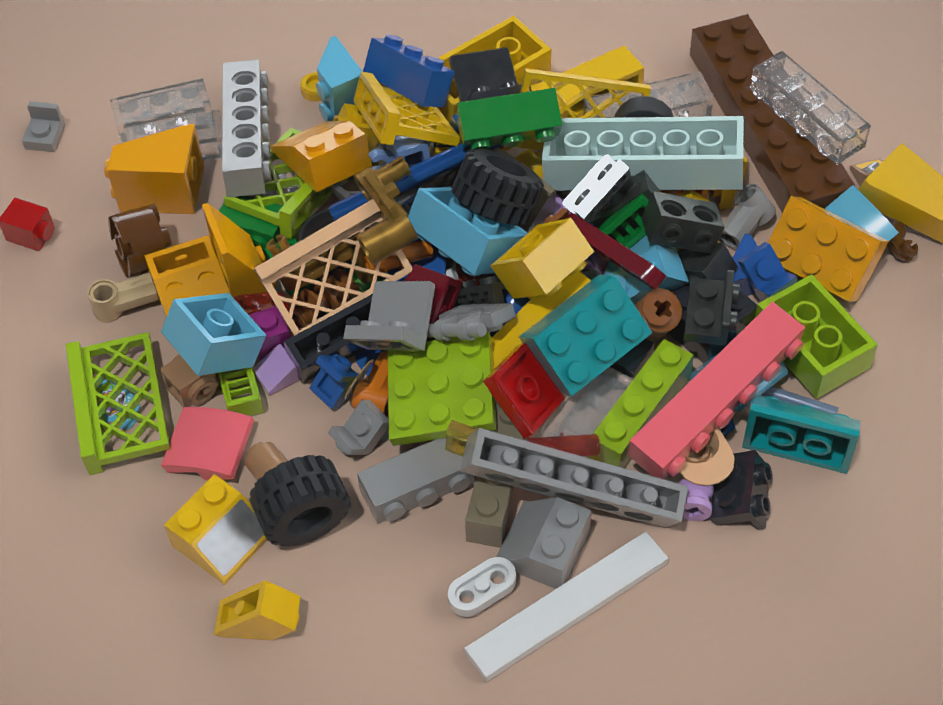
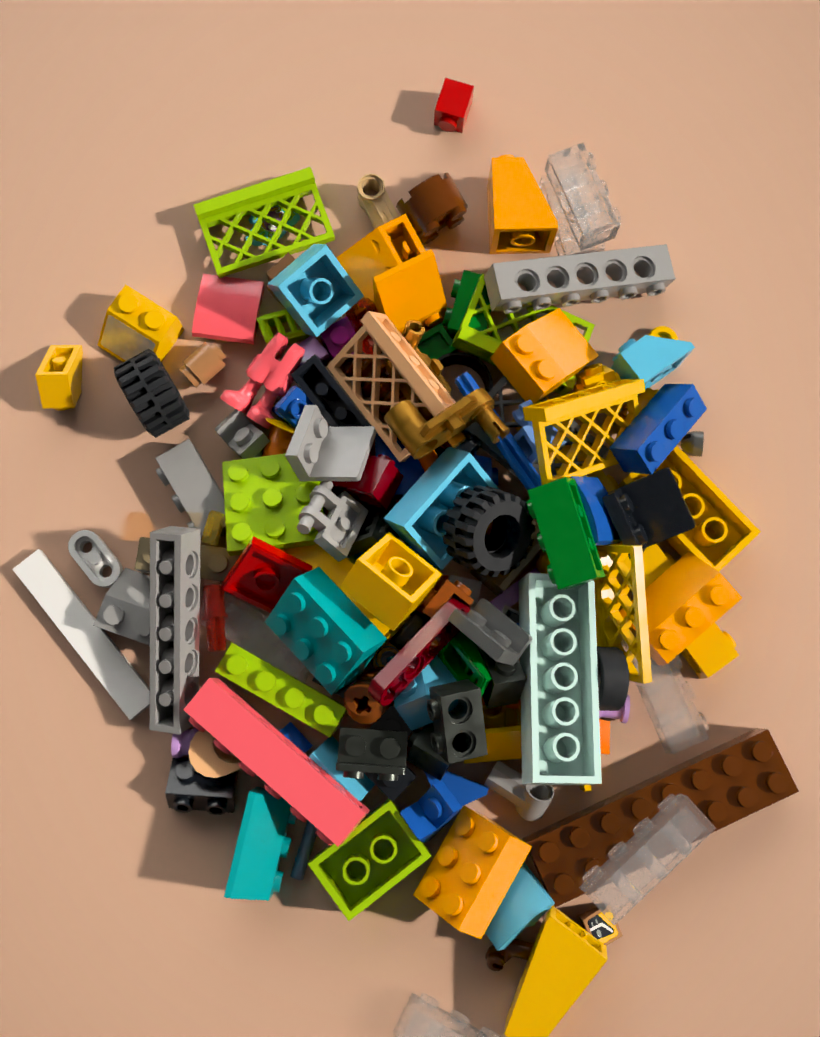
camera: 80 degrees right, 25 degrees up
light grey bracket [22,101,65,152] -> none
none -> coral piece [220,332,305,429]
none -> light orange slope [619,551,742,665]

